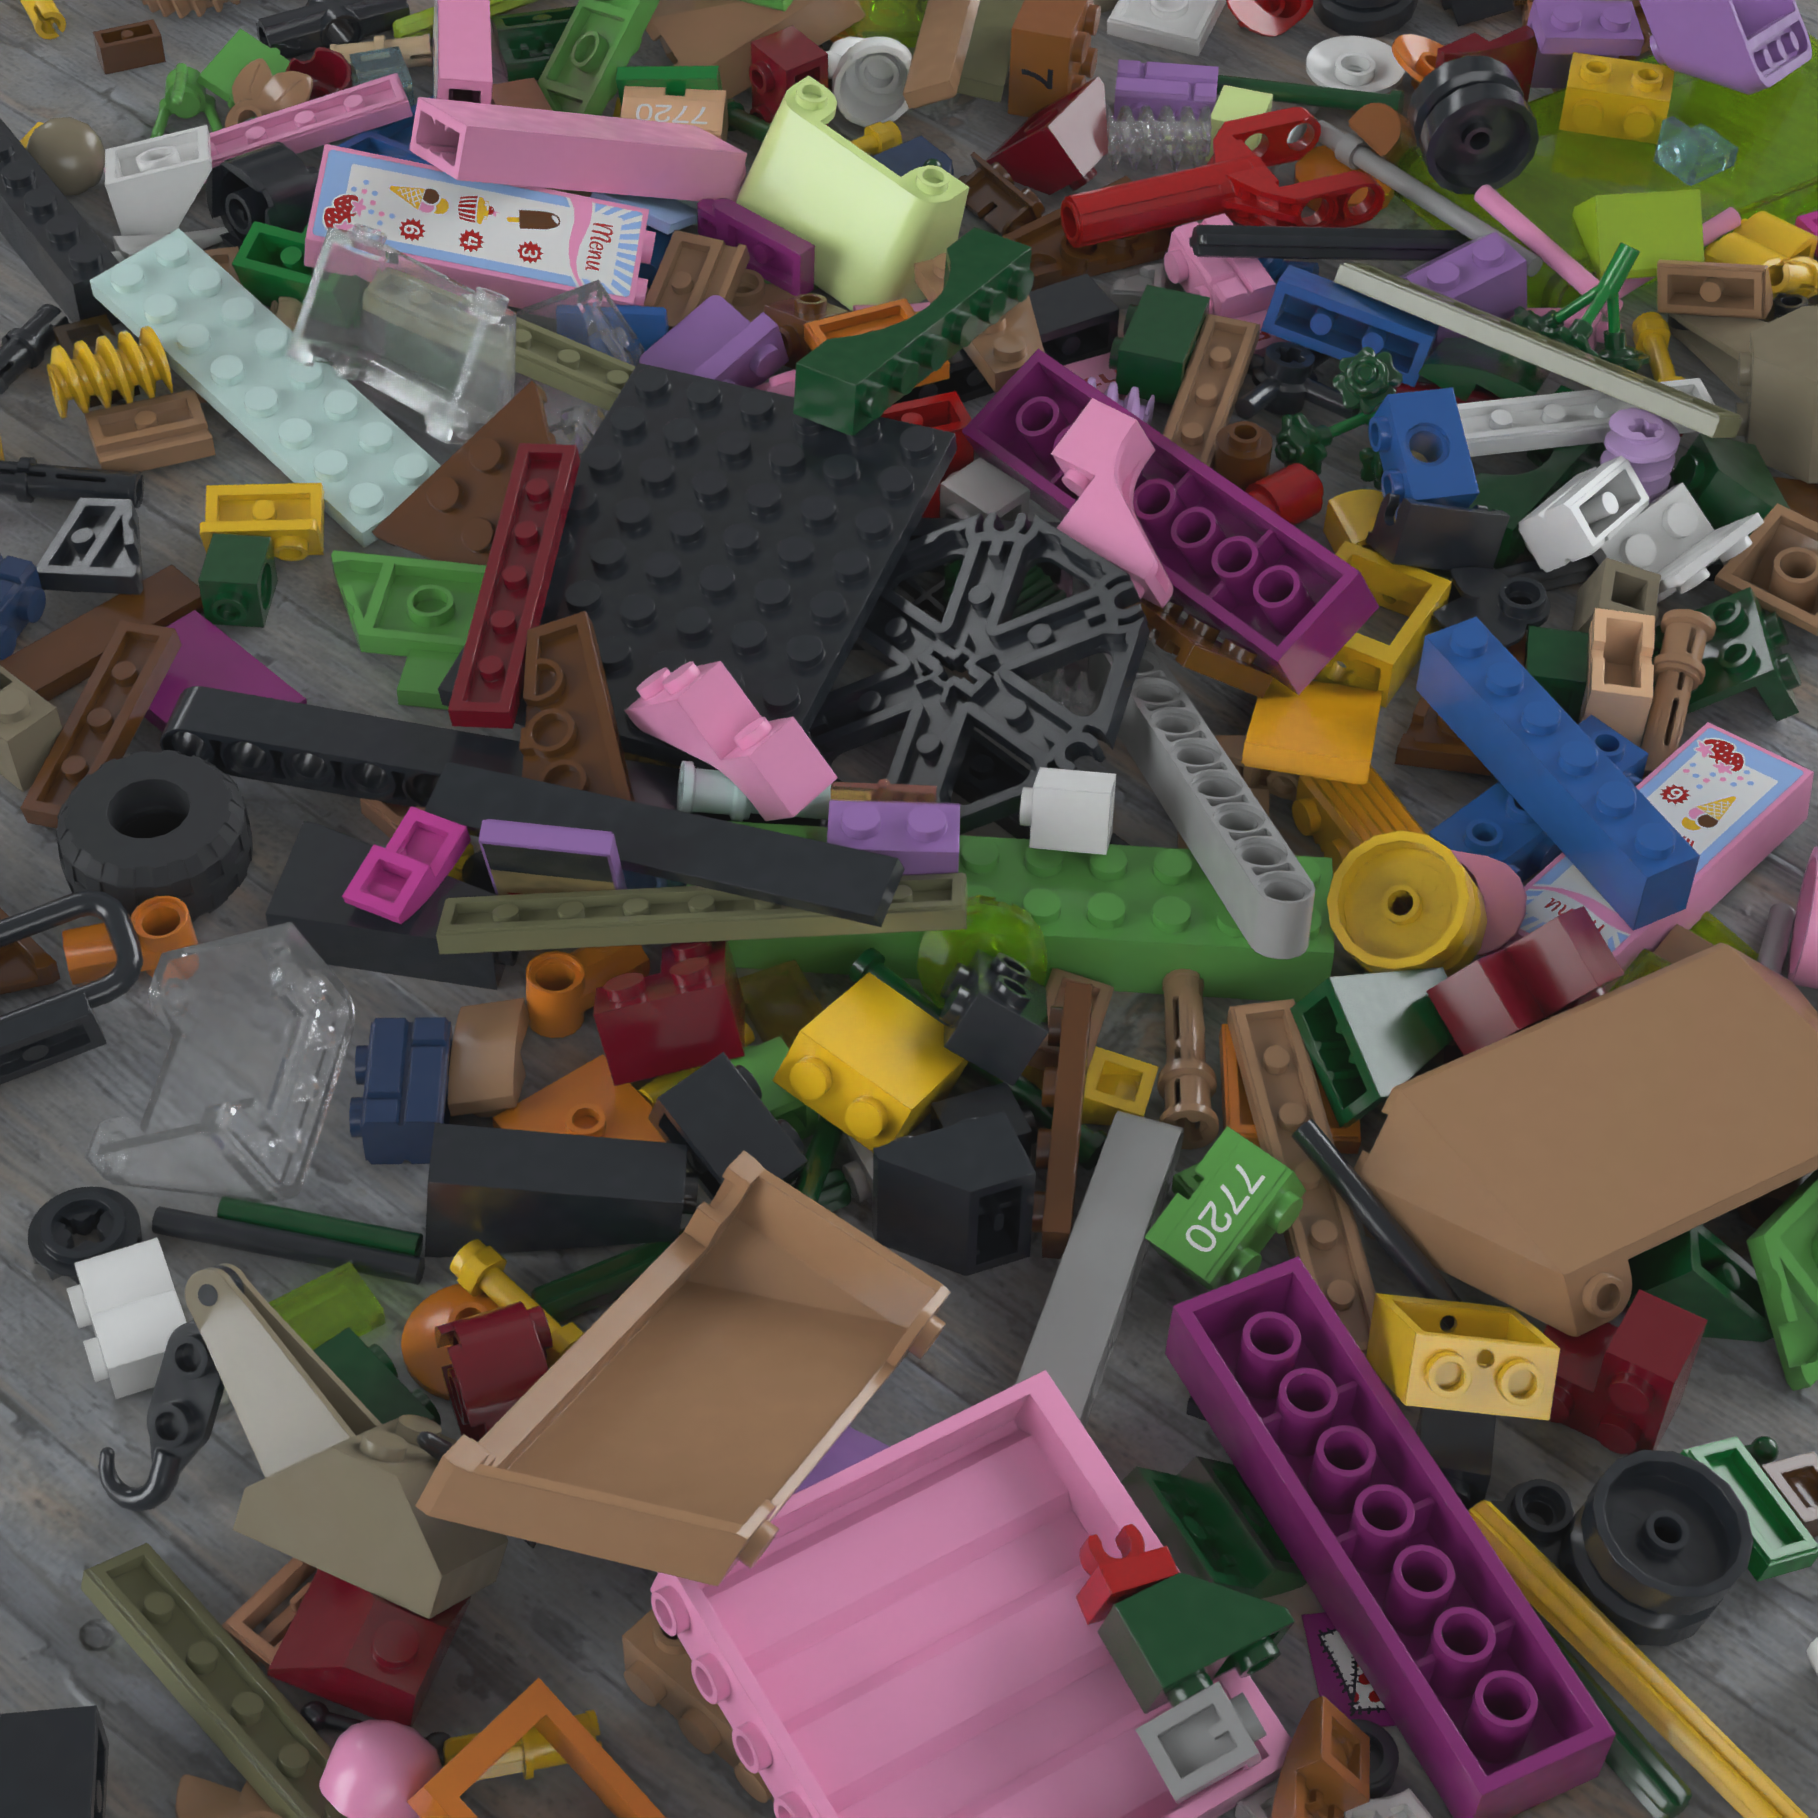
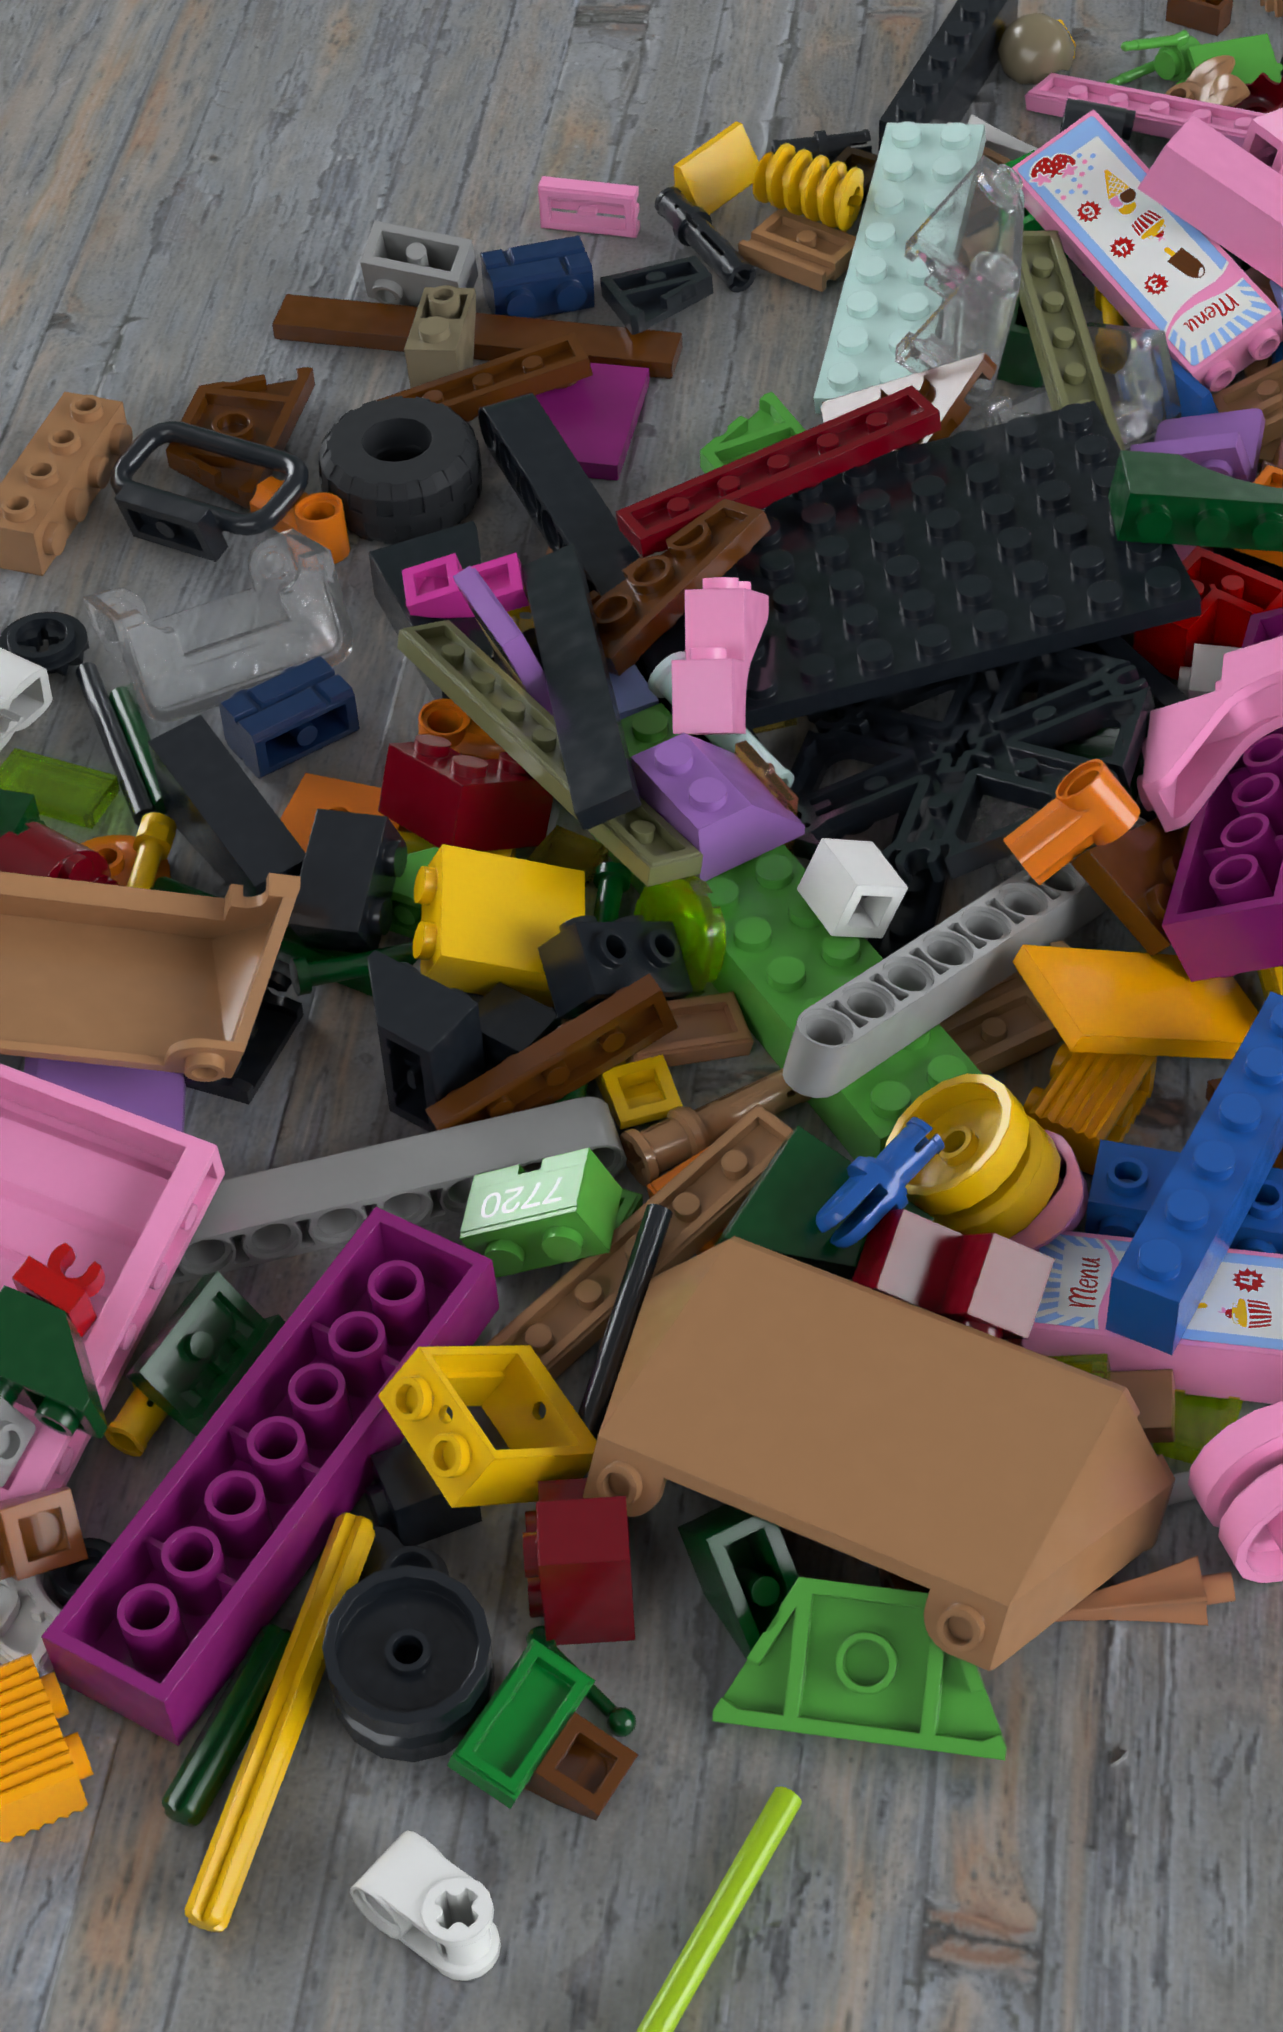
camera: 60 degrees right, 0 degrees up
white slope [105,125,212,236] -> none
dark green brick [198,533,278,628] -> none
yellow bracket [199,483,325,561] -> none
medium nougat slope [448,998,530,1117] -> none
none -> blue arm [816,1117,945,1249]
none -> orange piece [1003,759,1140,886]

